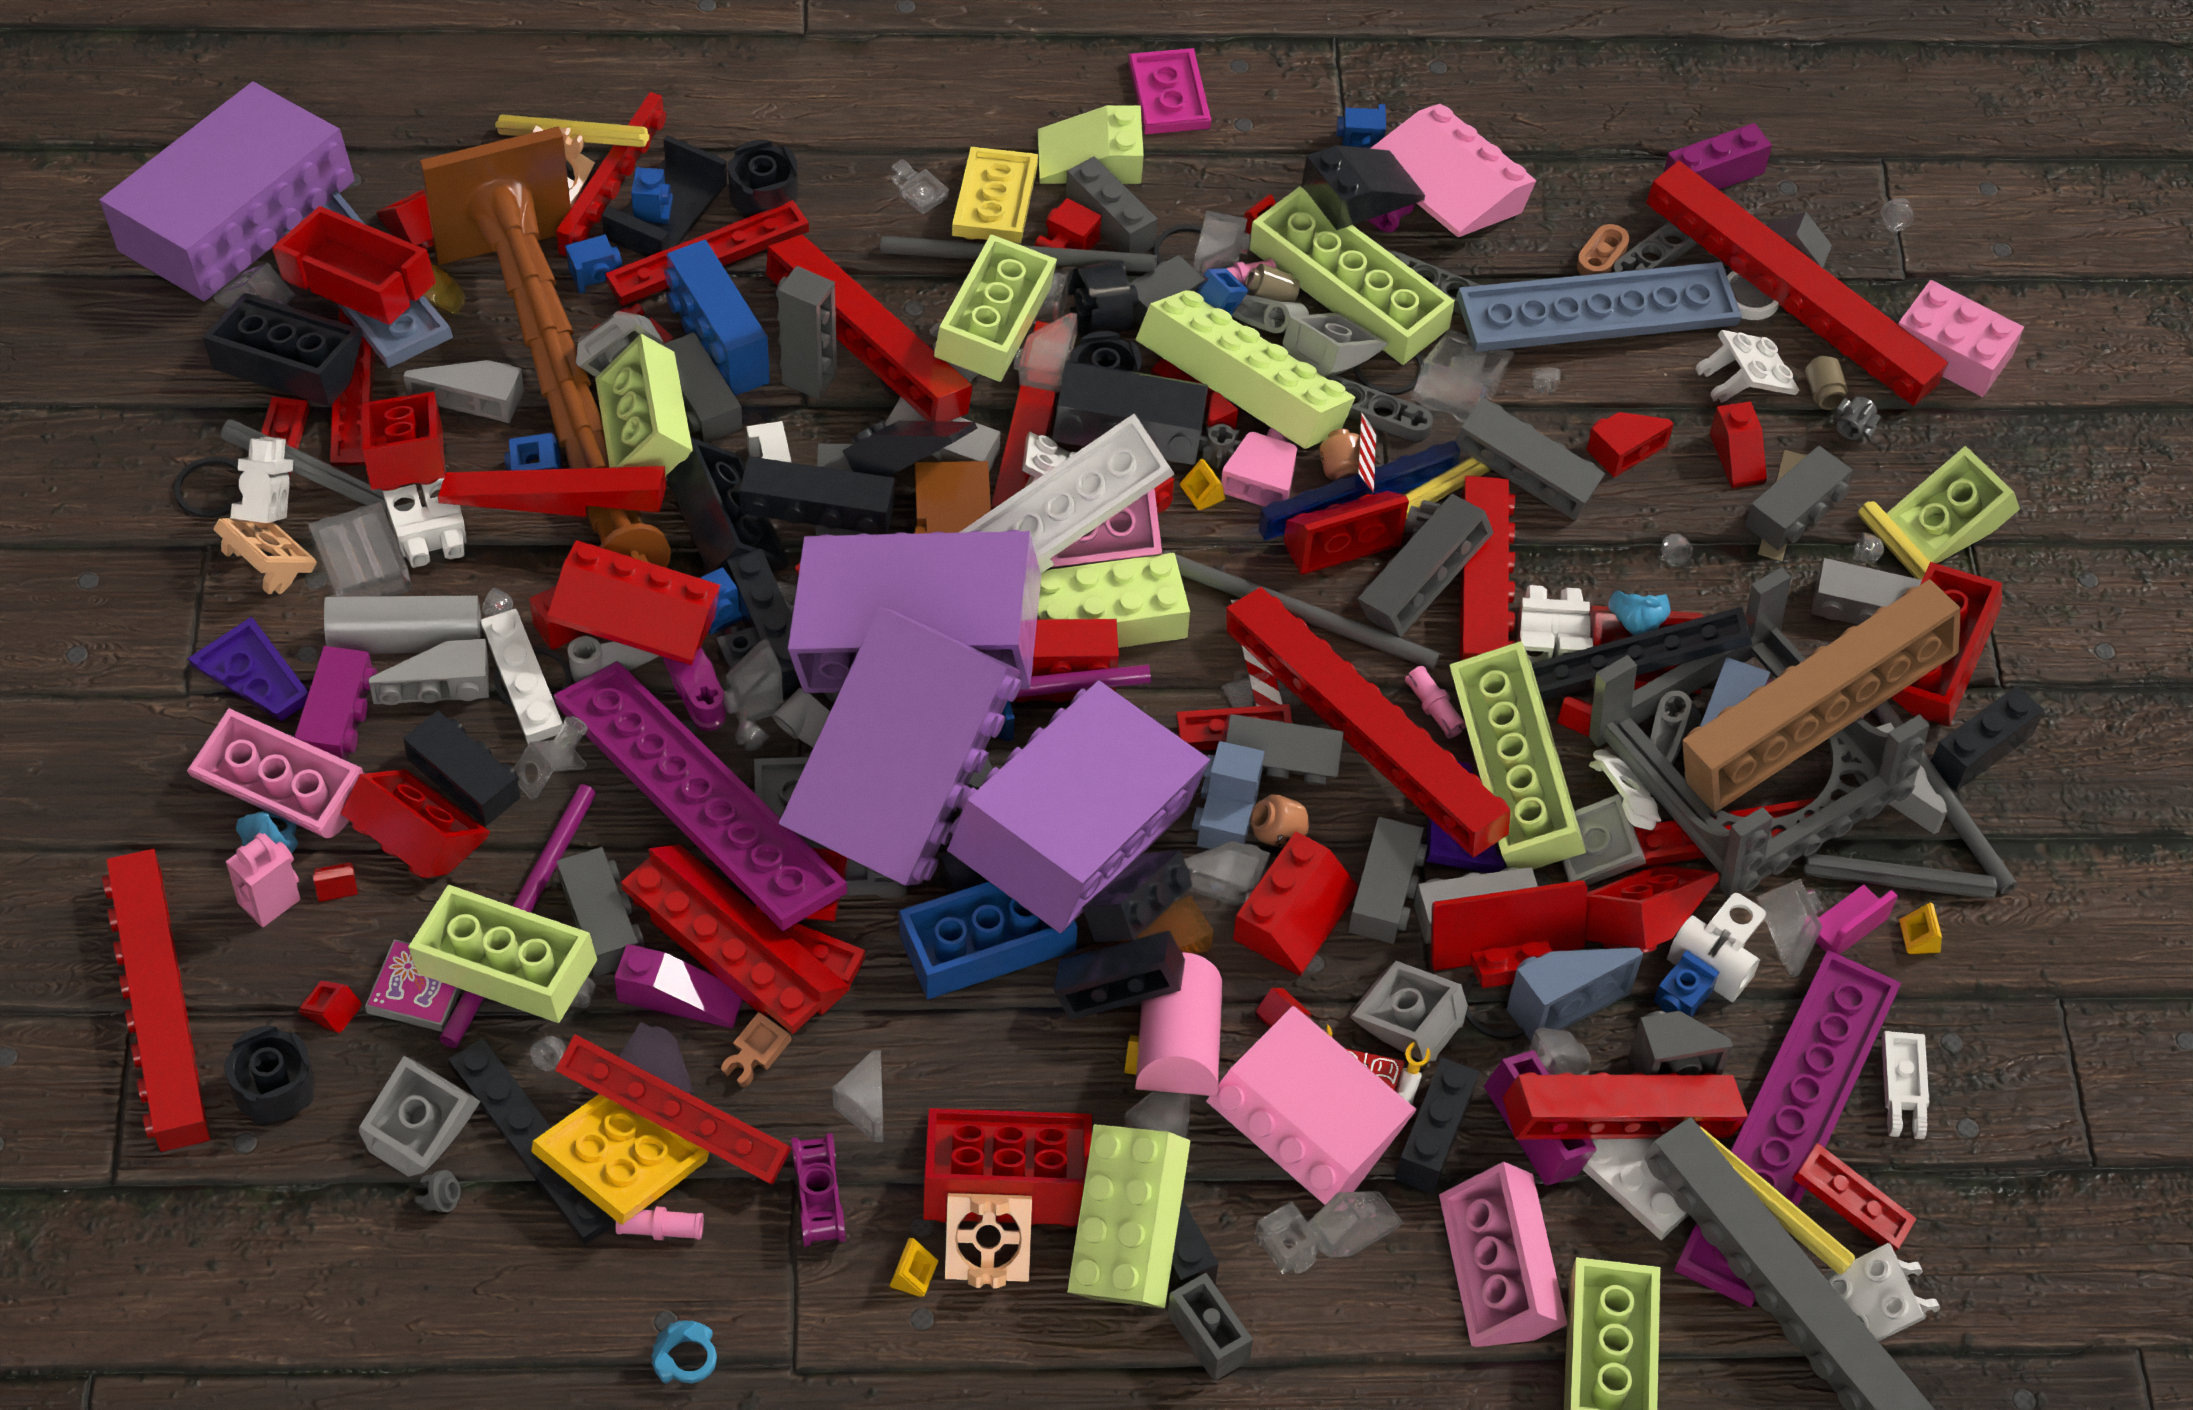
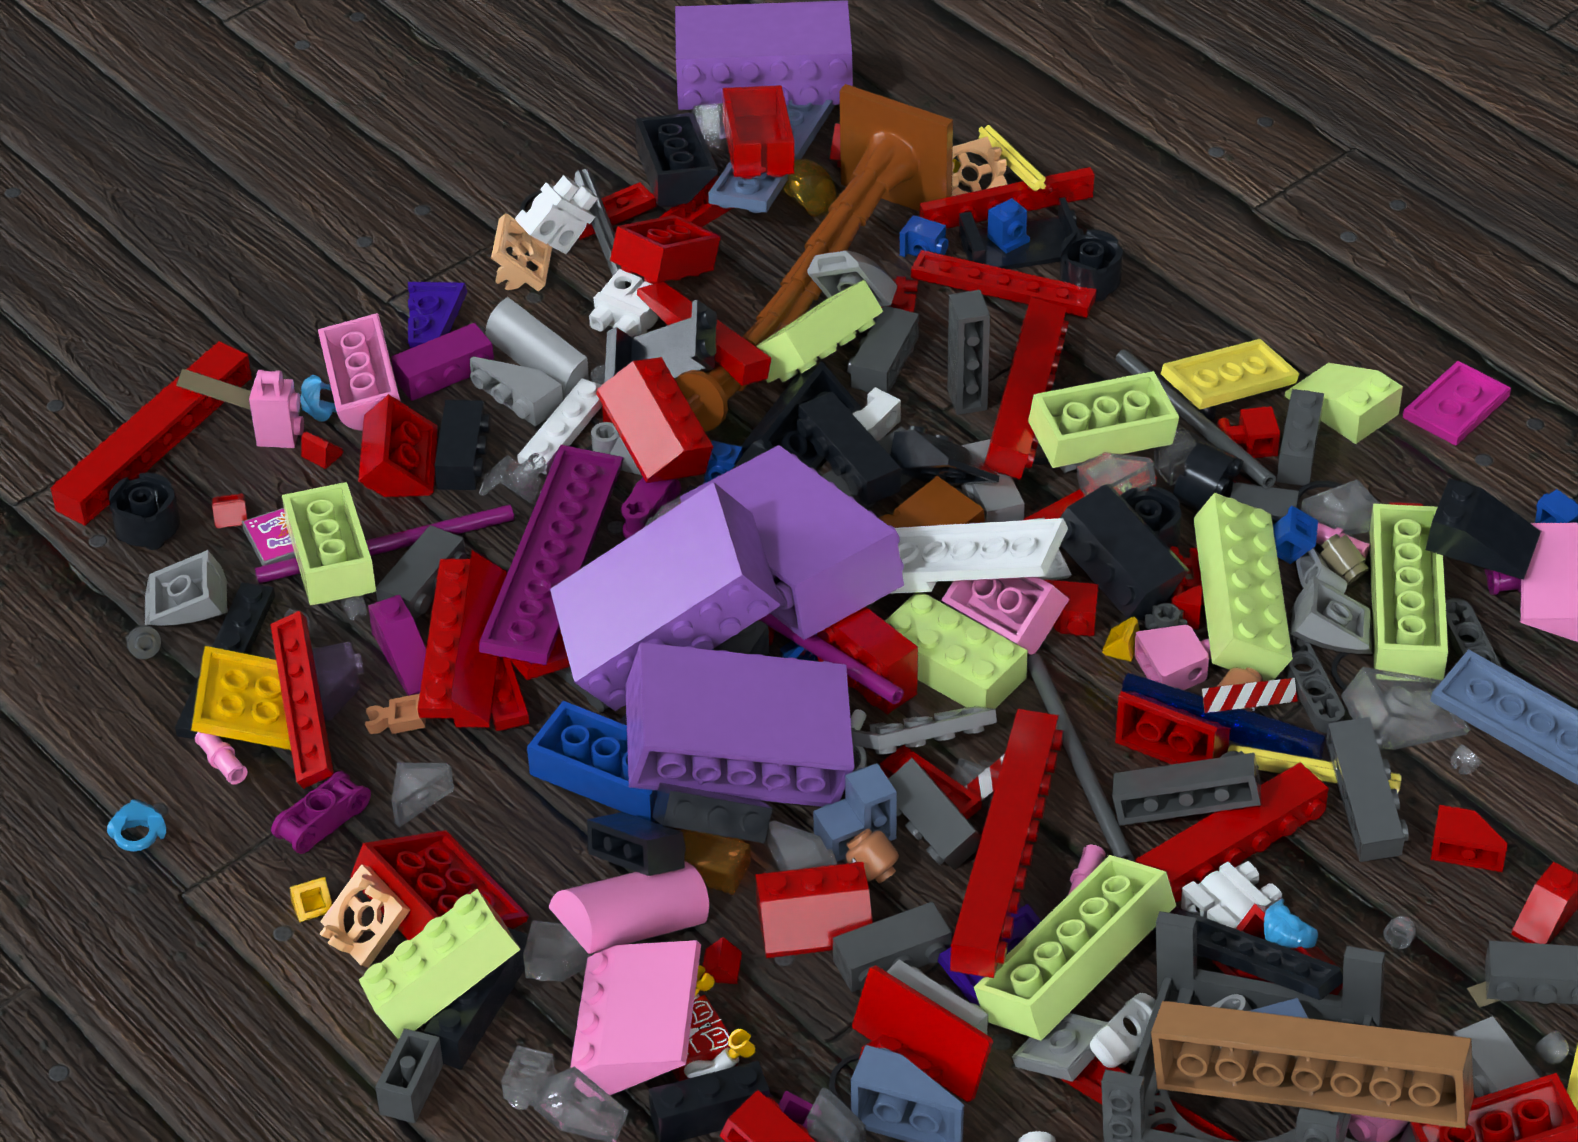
camera: 55 degrees right, 10 degrees down
clear brick [308,502,412,597] -> none
light grey slope [403,360,524,423] -> none
blue brick [504,433,562,471] -> none
blue brick [664,239,770,396] -> none
clear plate [891,159,949,215] -> none
light grey slope [1350,961,1468,1061] -> none
red slope [1585,865,1719,953] -> none
none -> dark tan sticker [176,368,301,414]
none -> panel [604,300,717,383]
none -> light grey wing [851,706,997,754]

